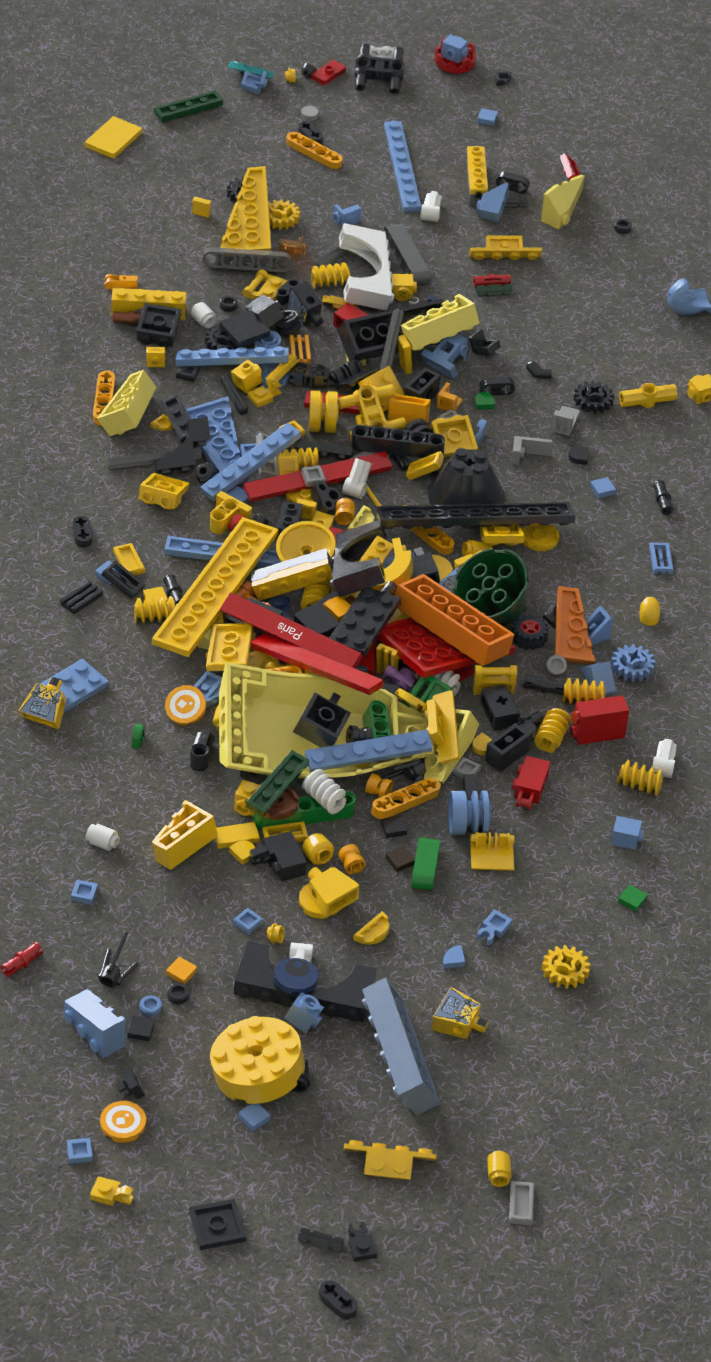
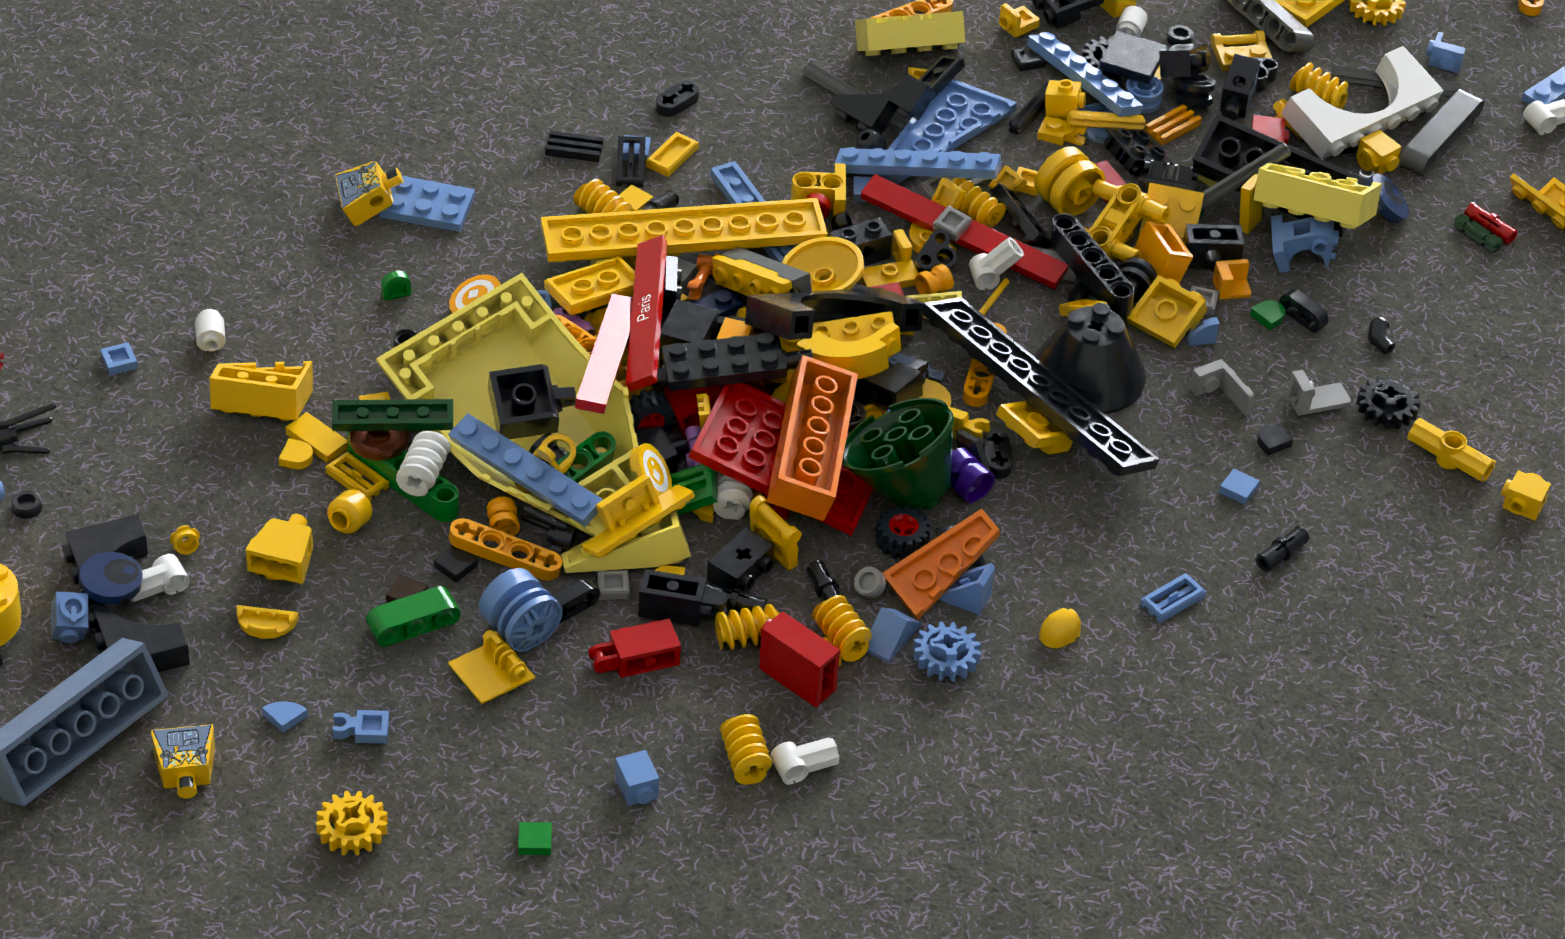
camera: 55 degrees right, 0 degrees up
yellow plate [138,473,190,510] -> none
light orange tile [166,957,197,984] -> none
medium blue tile [233,908,264,935] -> none
black hinge [249,831,307,882] -> none
clear orange bracket [279,236,306,260] -> none
light orange wheel [338,844,366,874] -> none
yellow cone [462,540,493,556] -> none
black bracket [469,329,501,356] -> none
yellow tile [522,524,559,551] -> none
none -> yellow piece [533,434,576,474]

